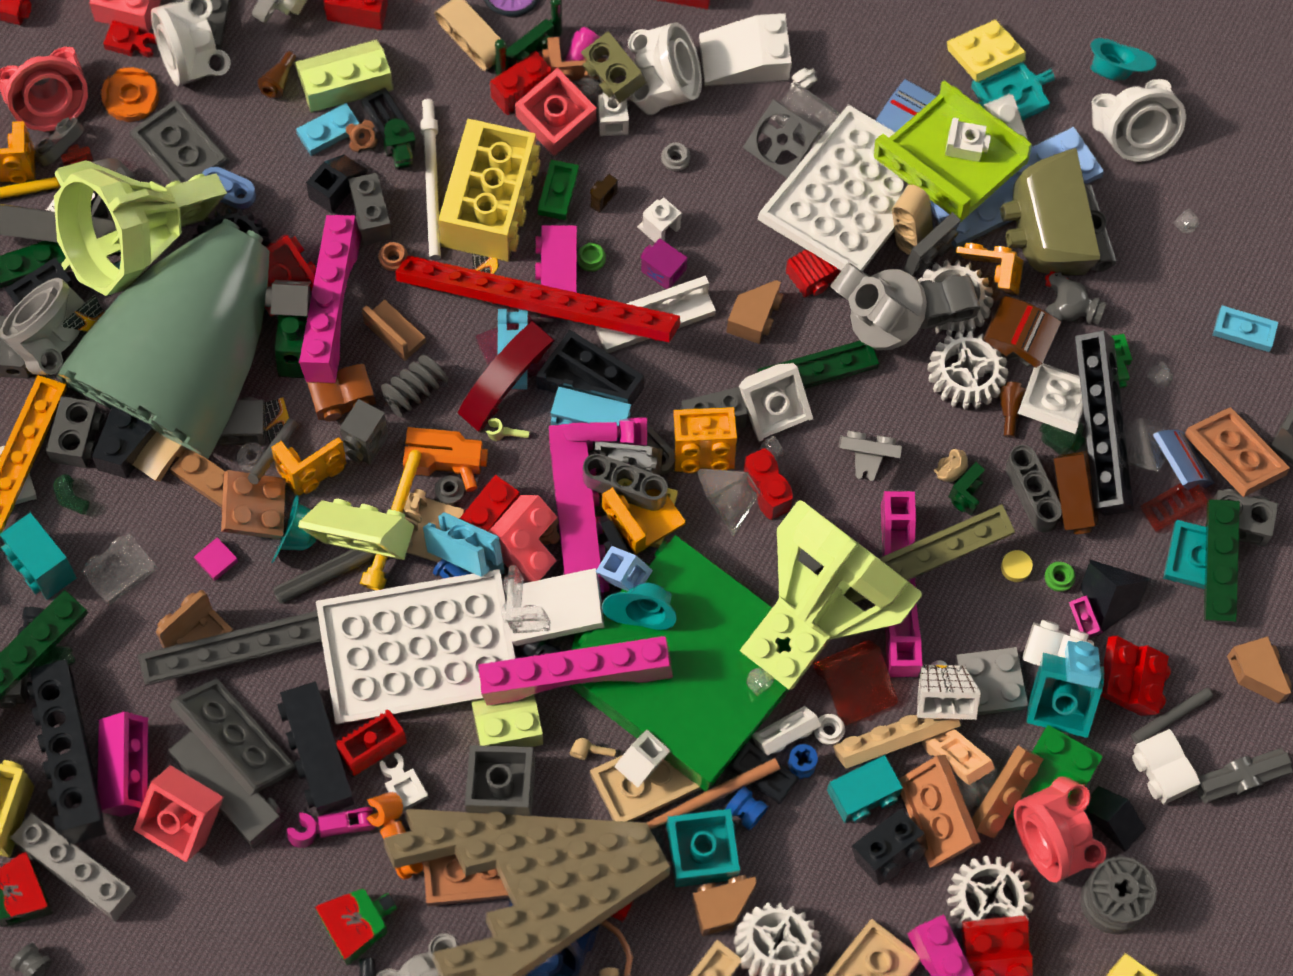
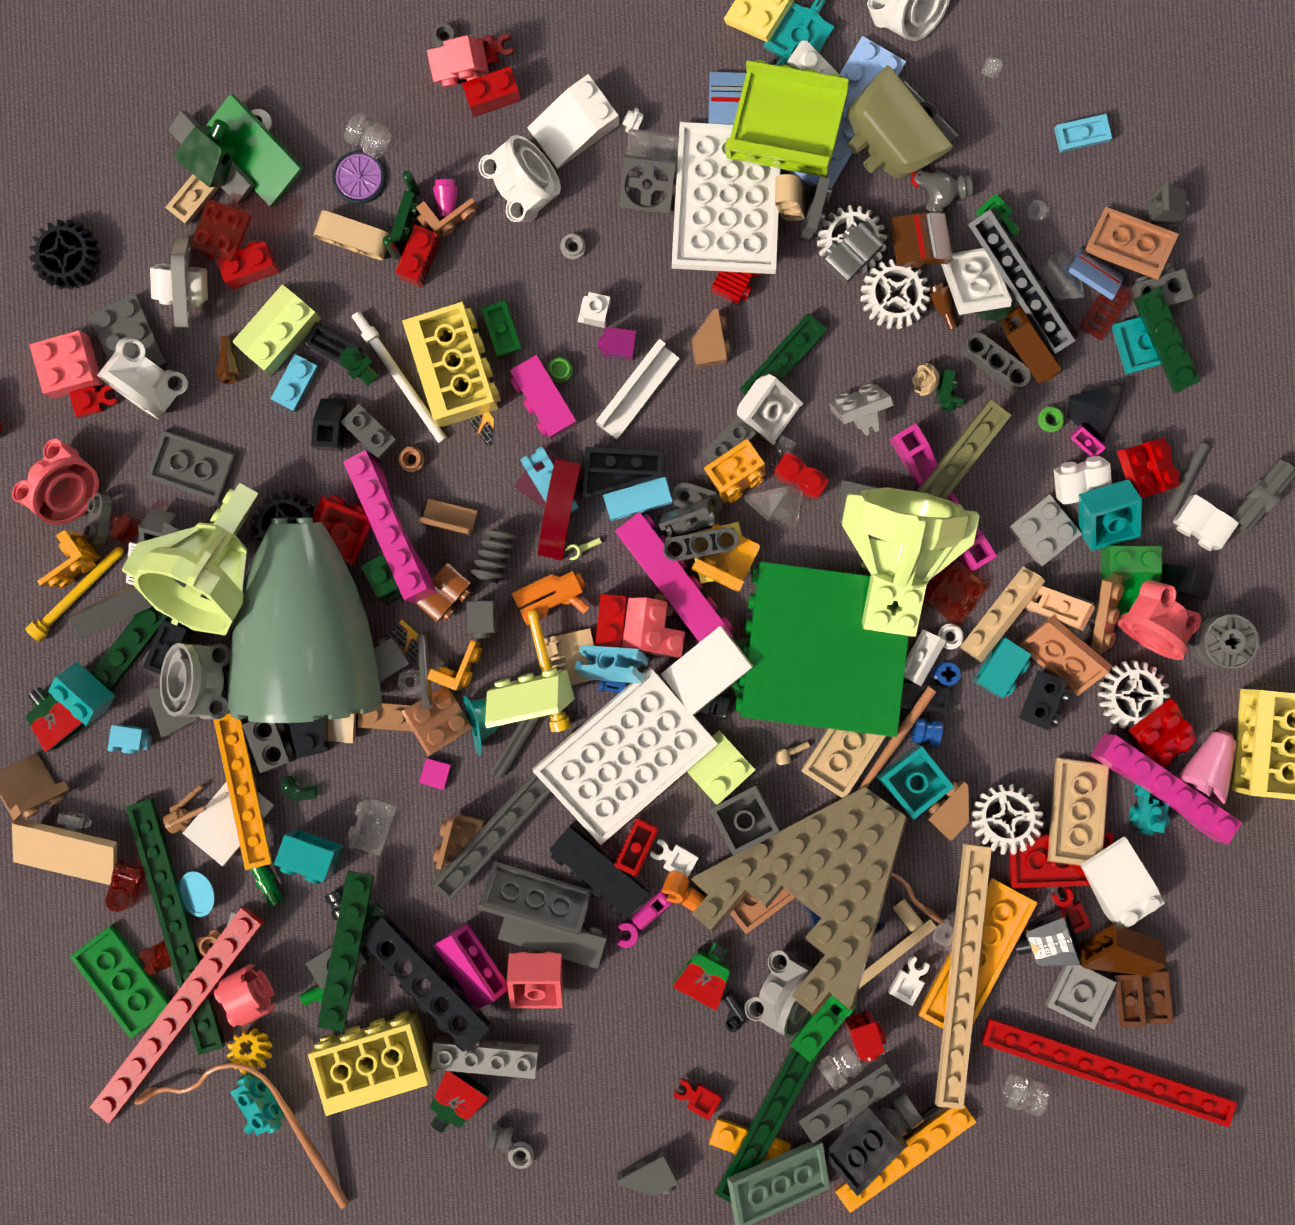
camera: 20 degrees left, 20 degrees up
sticker [62,295,104,331] -> none
orange tile [101,67,160,122] -> none
medium blue plate [202,167,256,209] -> none
dark grey brick [265,280,311,316] -> none
nougat plate [346,120,377,152] -> none
red plate [395,255,680,342] -> none
dark grey plate [435,475,465,505] -> none
dark pink arch [478,636,673,706] -> none
clear bracket [502,565,551,634] -> none
coral brick [515,68,597,156] -> none
dark pink piece [563,417,647,446] -> none
clear plate [575,78,603,101] -> none
olive brick [581,31,647,104] -> none
dark brown plate [590,174,618,213] -> none
light blue brick [595,546,653,591] -> none
white brick [598,92,629,136] -> none
black plate [598,514,630,553] -> none
teal piece [602,583,677,630] -> none
white brick [614,730,670,788] -> none
clear hinge [747,668,774,696] -> none
light grey piece [830,262,927,350] -> none
white torso [917,660,981,719] -> none
white brick [945,118,991,162] -> none
light orange bracket [956,243,1024,295] -> none
light yellow tile [1001,550,1033,582] -> none
medium azure plate [1065,641,1101,688] -> none
medium nougat slope [1227,637,1292,704] -> none

